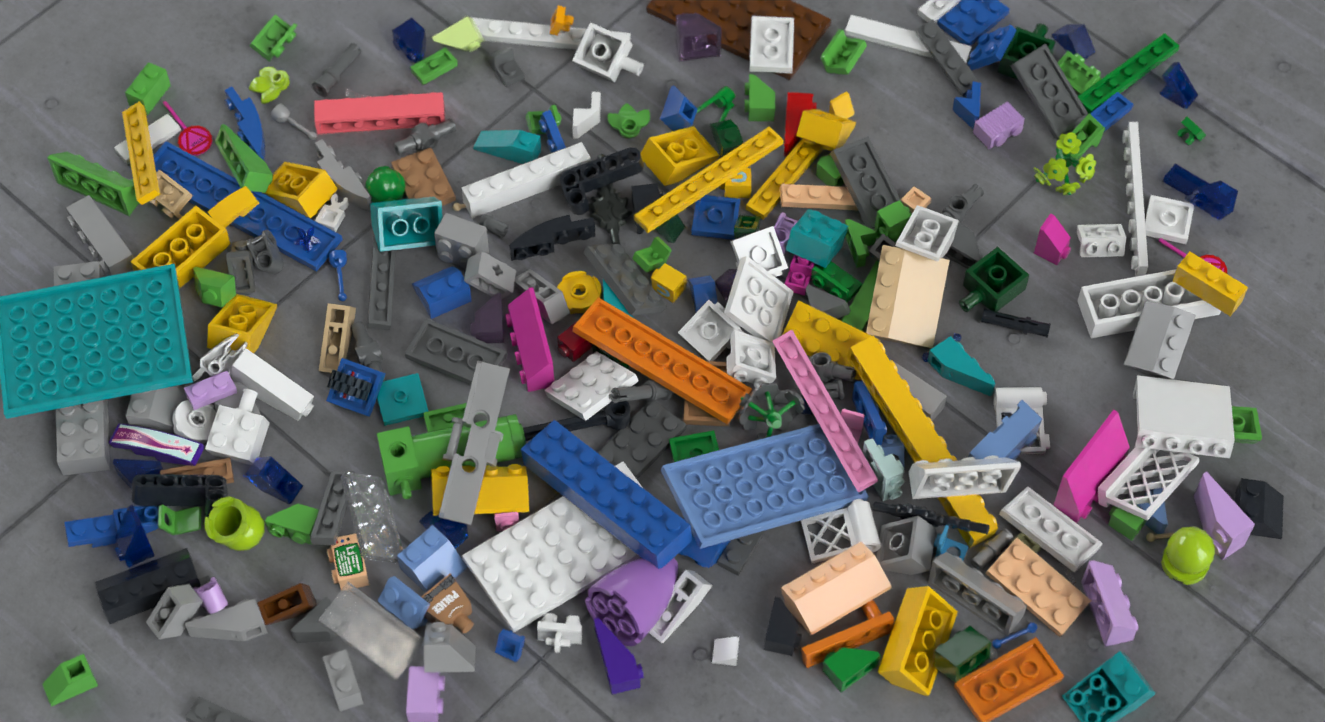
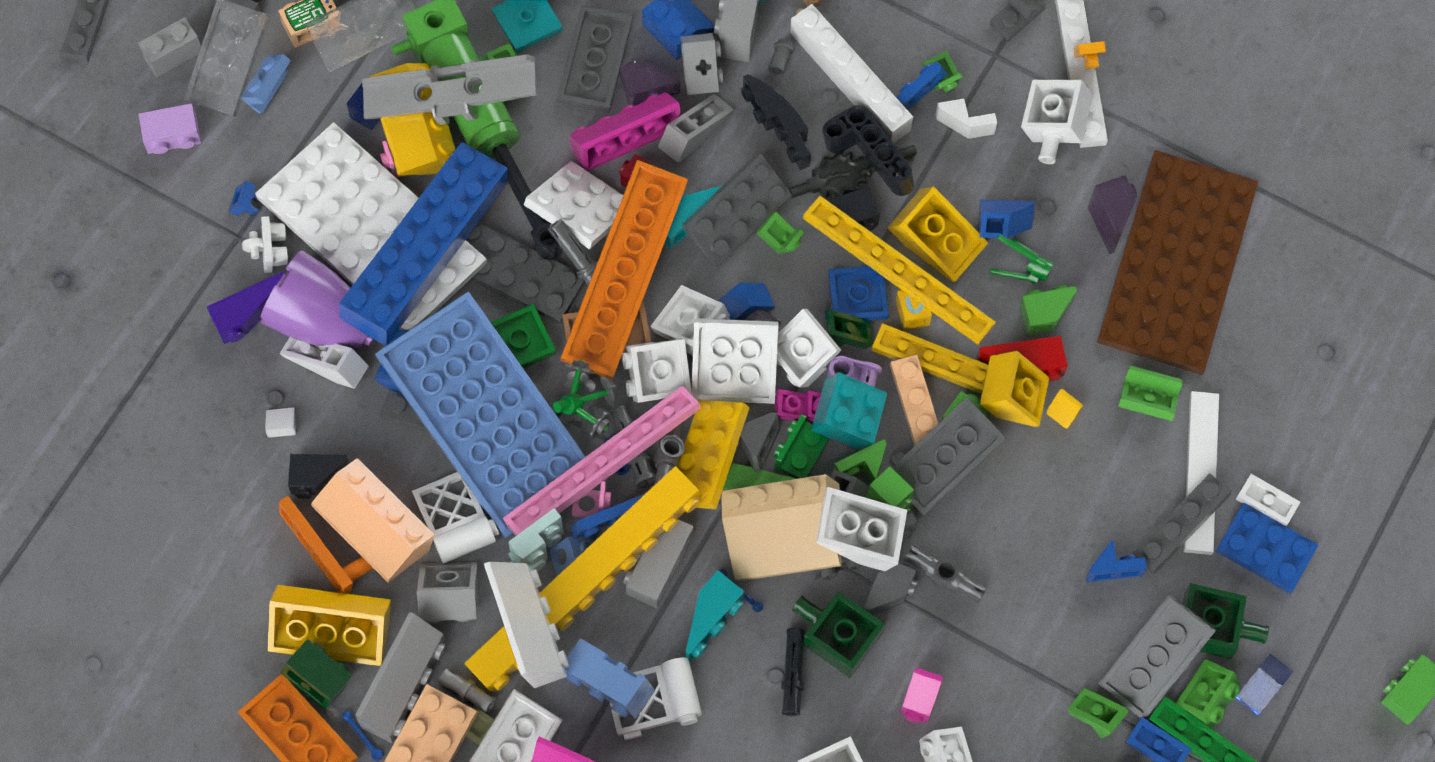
camera: 75 degrees right, 10 degrees up
medium blue slope [397,525,467,593] -> none
medium nougat torso [421,574,474,634] -> none
light grey slope [424,622,476,672] -> none
teal slope [473,130,541,164] -> none
yellow plate [557,271,602,314] -> none
bright green plate [608,103,650,138] -> none
yellow brick [651,263,687,303] -> none
clear green tile [656,214,686,243] -> none
dark green slope [710,119,743,158] -> none
white plate [750,16,794,73] -> none
green slope [822,648,881,692] -> none
black piece [873,501,990,534] -> none
light nougat plate [901,187,931,213] -> none
dark azure bracket [934,525,968,561] -> none
blue plate [967,25,1016,71] -> none
lavender brick [973,102,1025,149] -> none
lime plant [1033,132,1096,195] -> none

